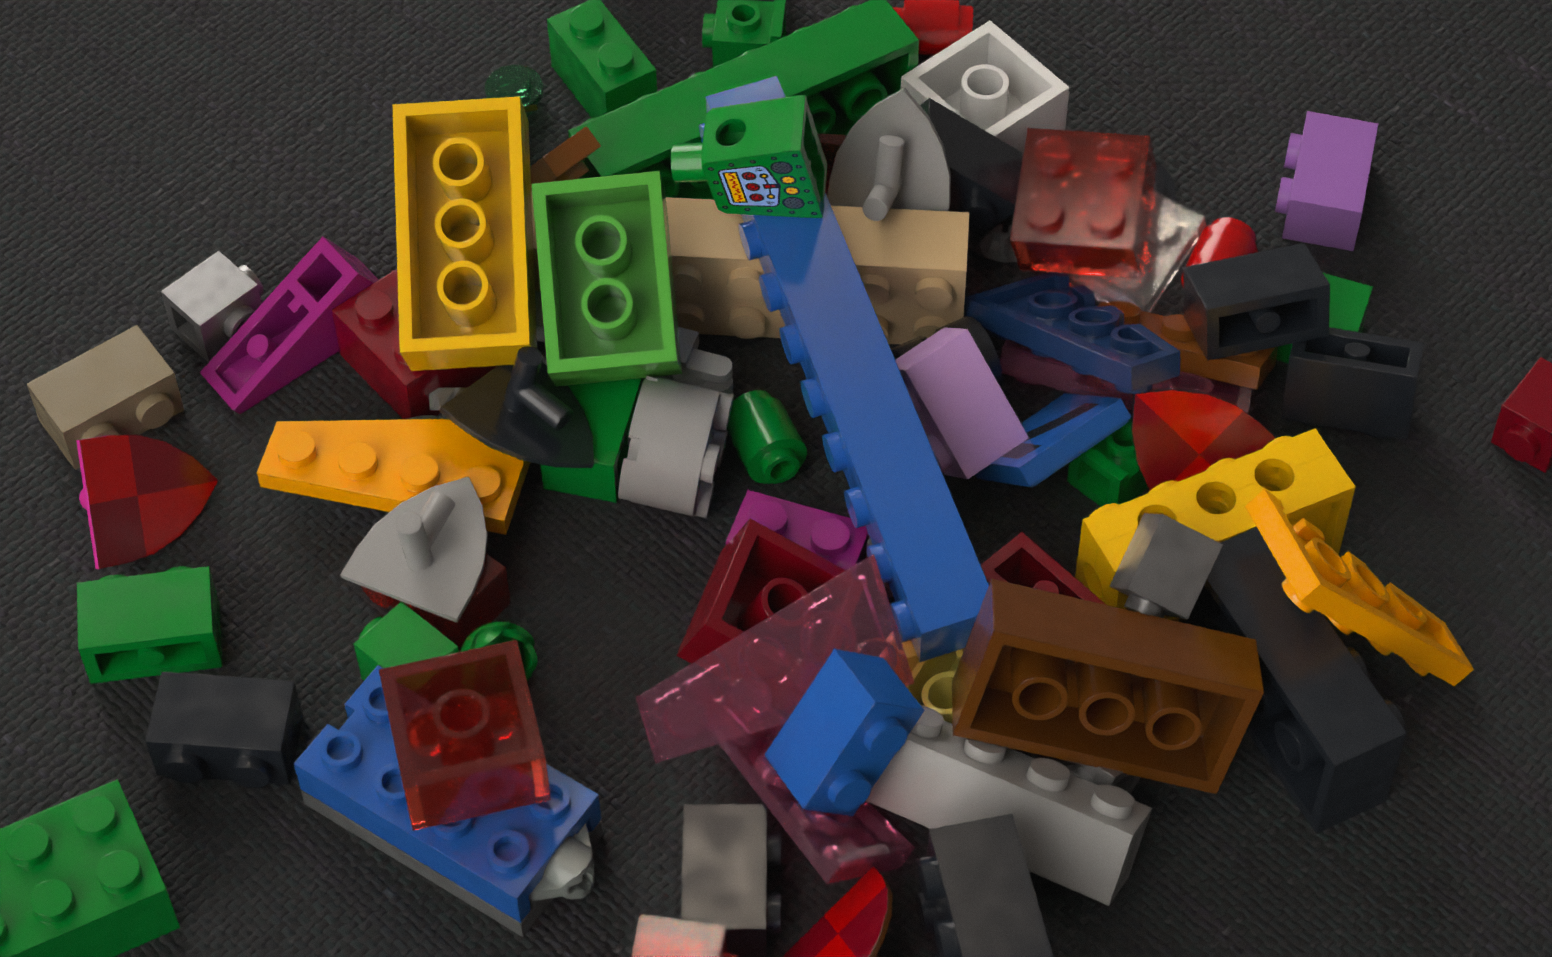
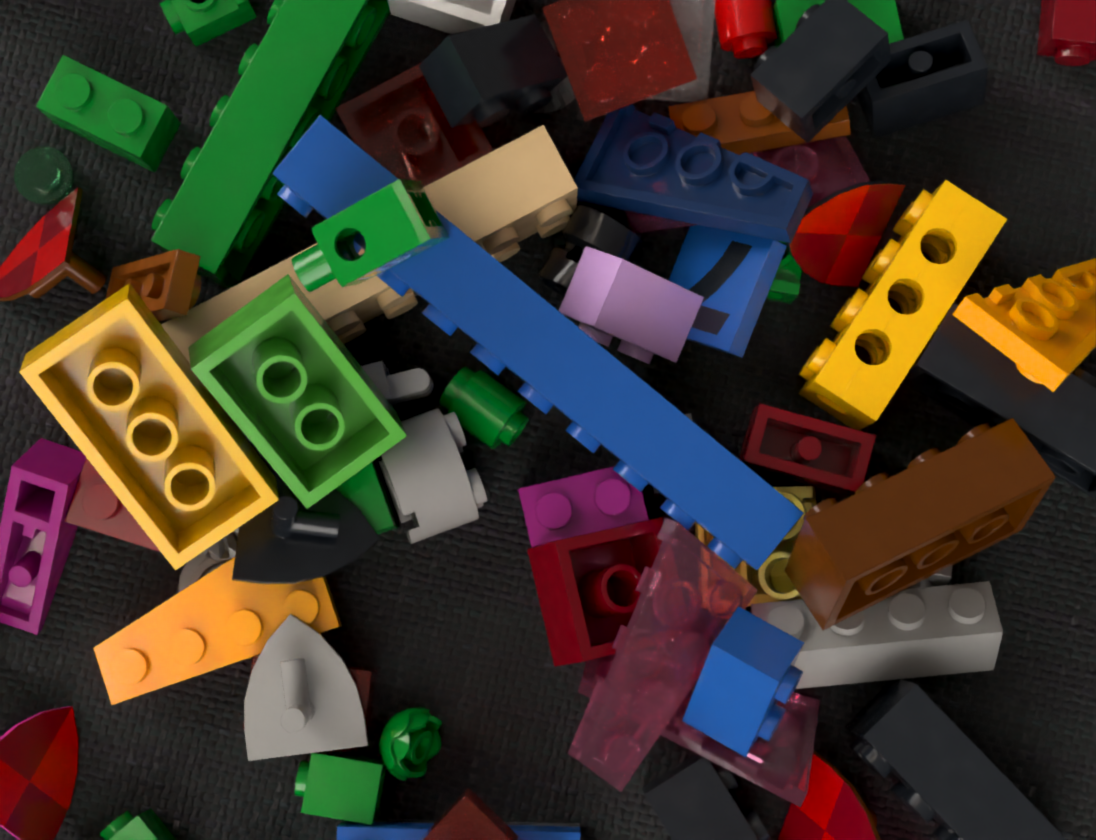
camera: 30 degrees left, 30 degrees up
light grey shield [827,88,951,221] -> none
flat silver brick [1109,513,1223,619] -> none

